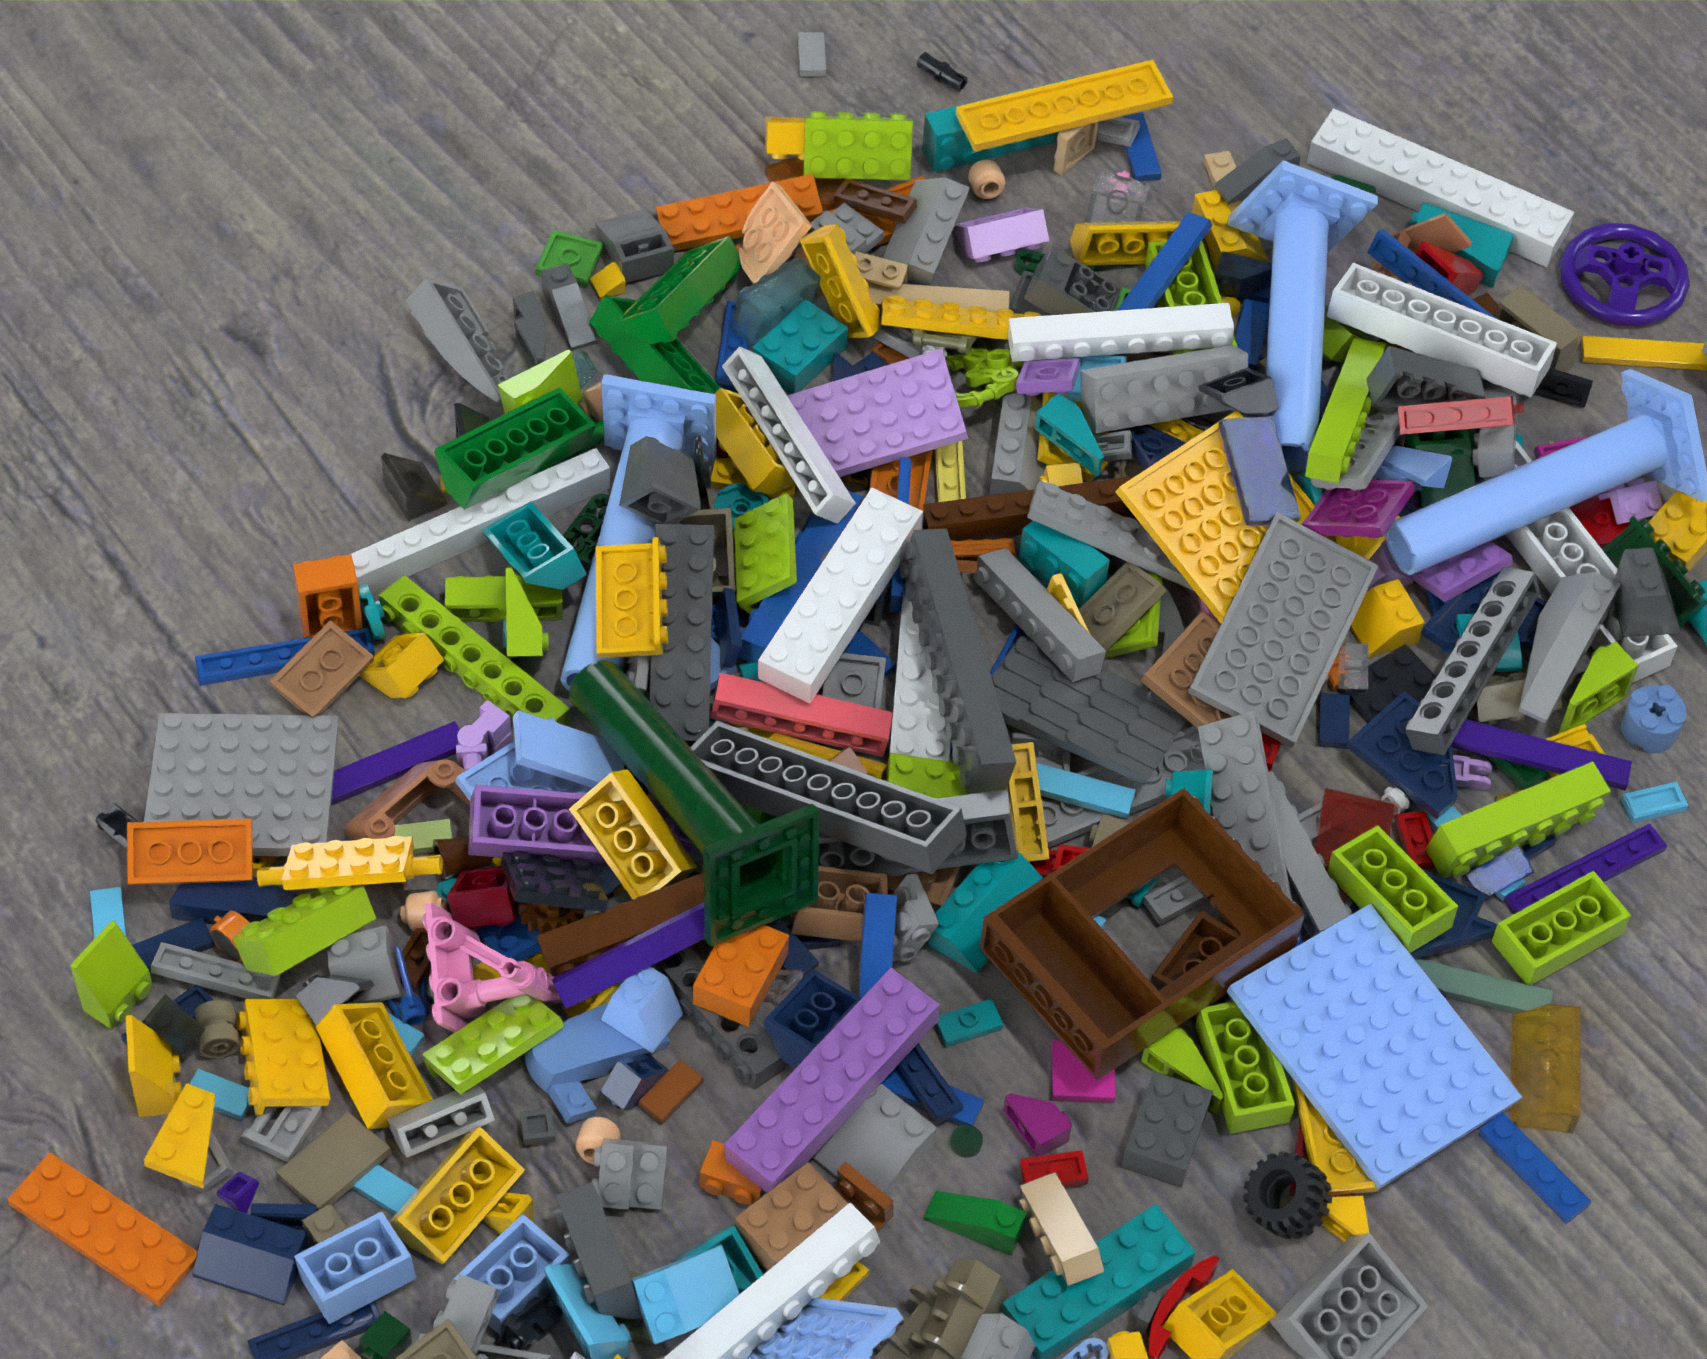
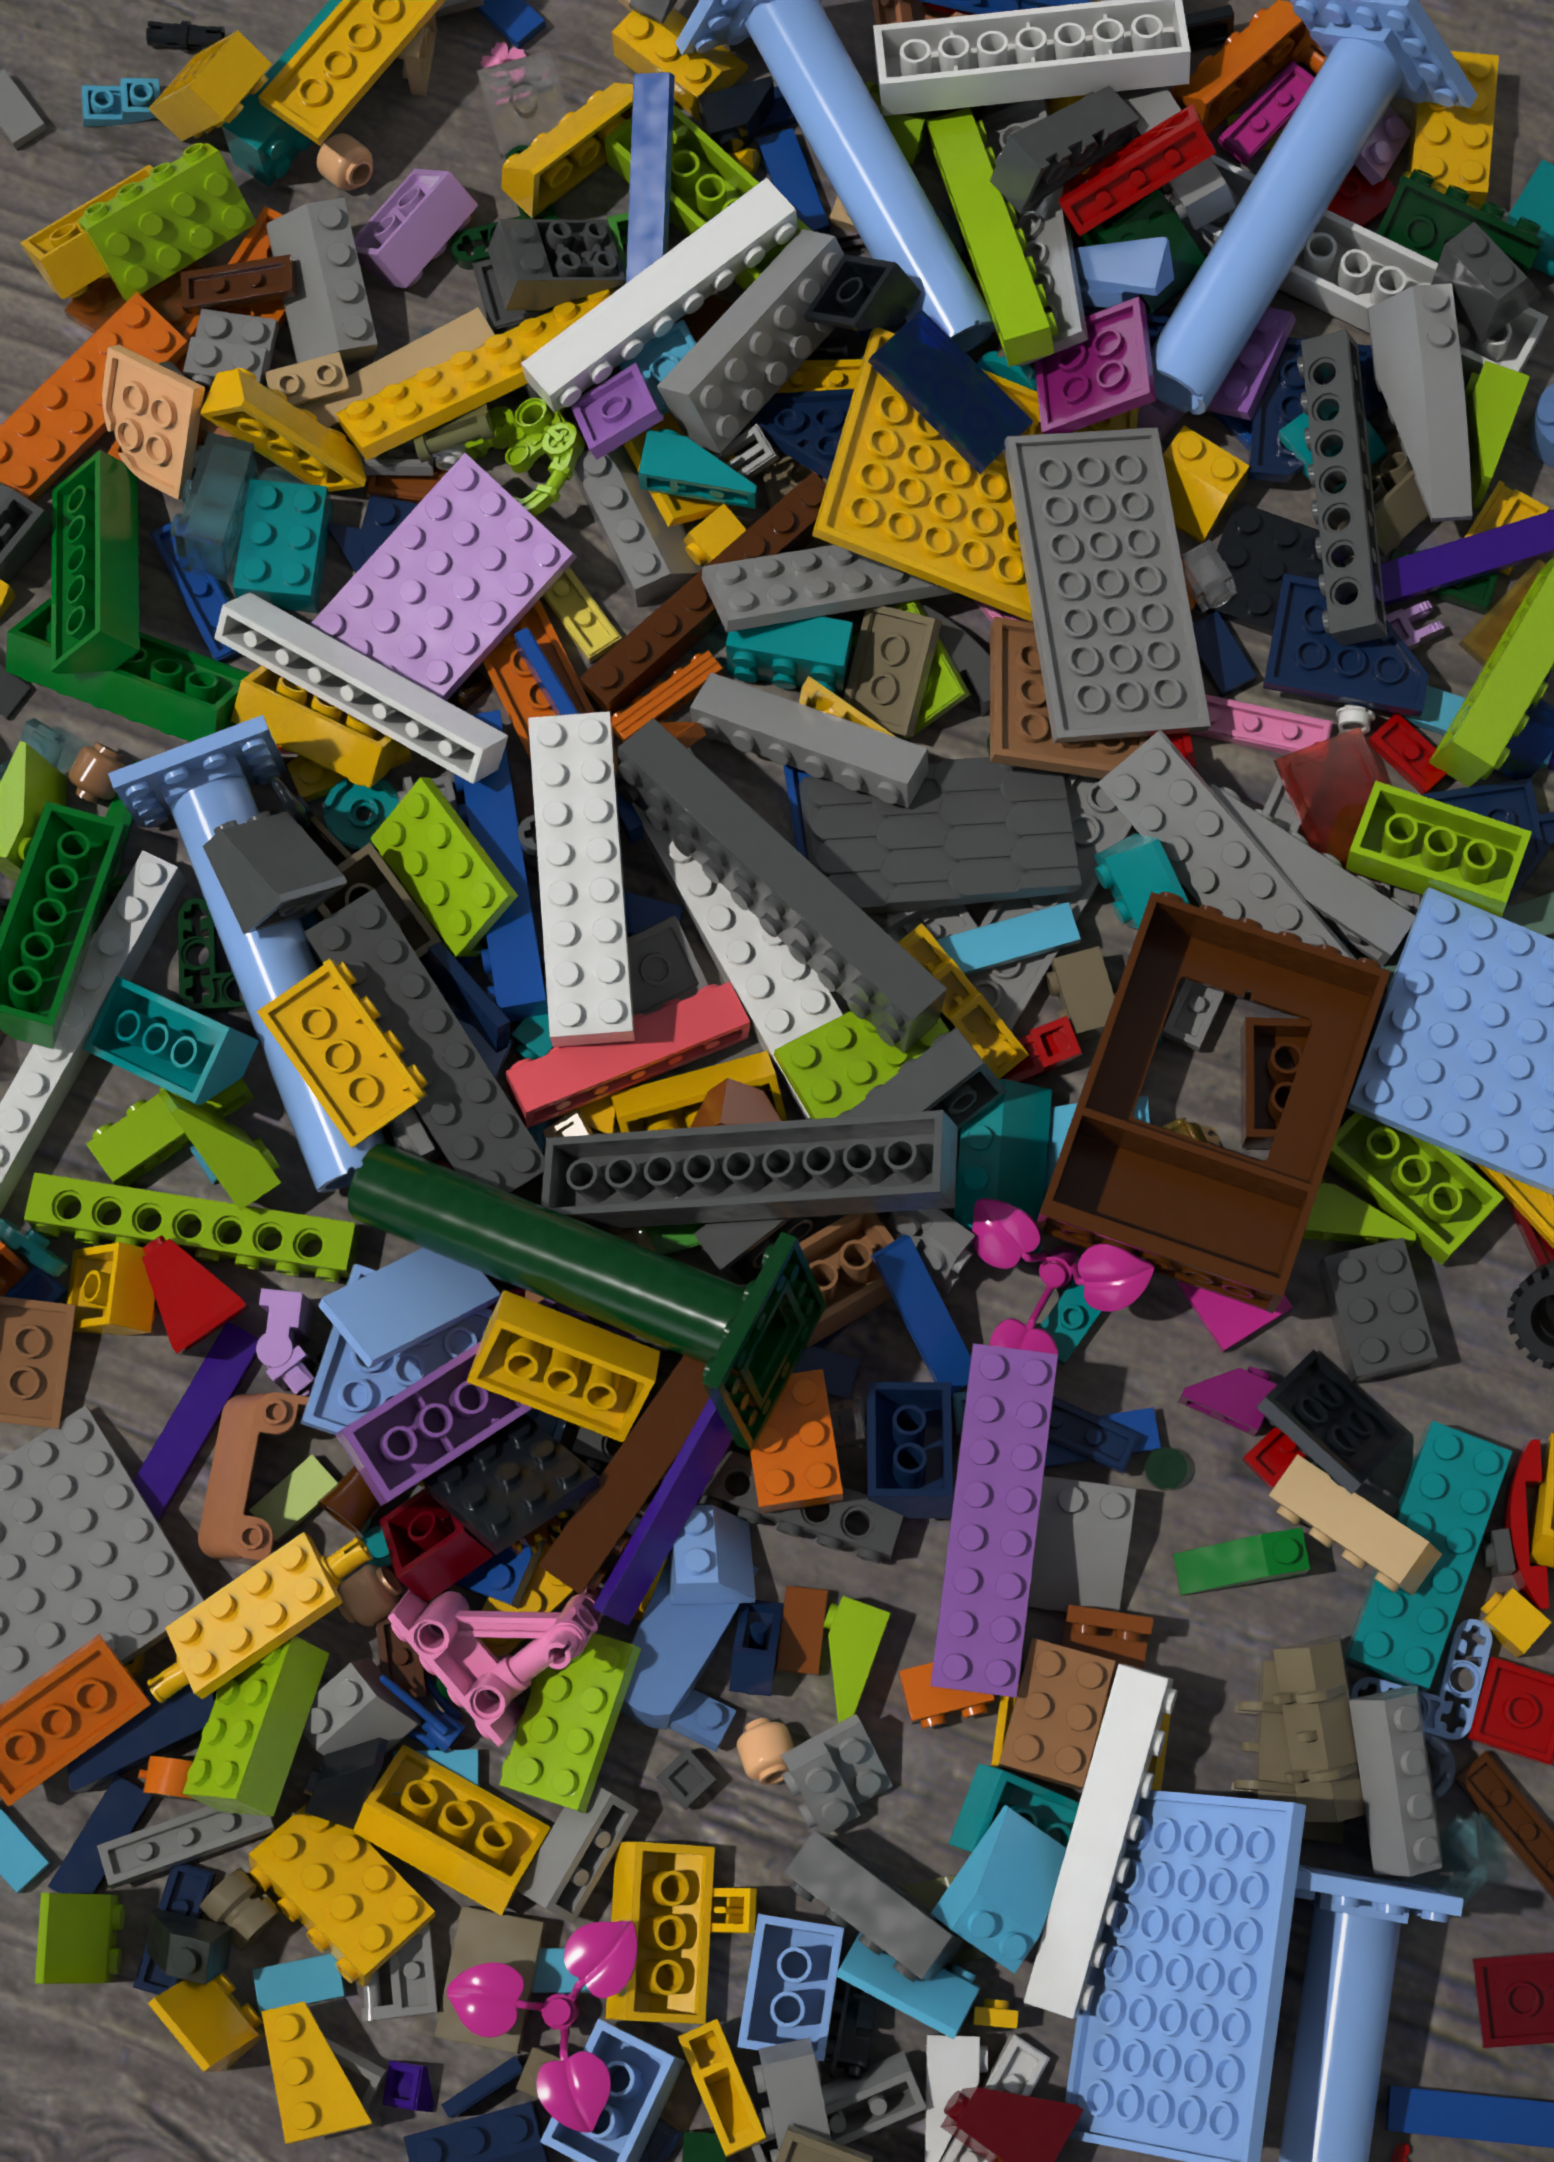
camera: 25 degrees left, 20 degrees up
none -> medium azure slope [81,78,160,127]
none -> red slope [142,1235,250,1355]
none -> yellow brick [148,30,272,141]
none -> dark pink plant [446,1920,638,2133]
none -> yellow slope [678,2019,767,2157]
none -> lime slope [823,1596,890,1723]
none -> dark pink plant [972,1198,1155,1360]
none -> orange slope [1170,0,1309,135]
none -> bright pink tile [1190,694,1333,762]
none -> black plate [1256,1349,1407,1495]

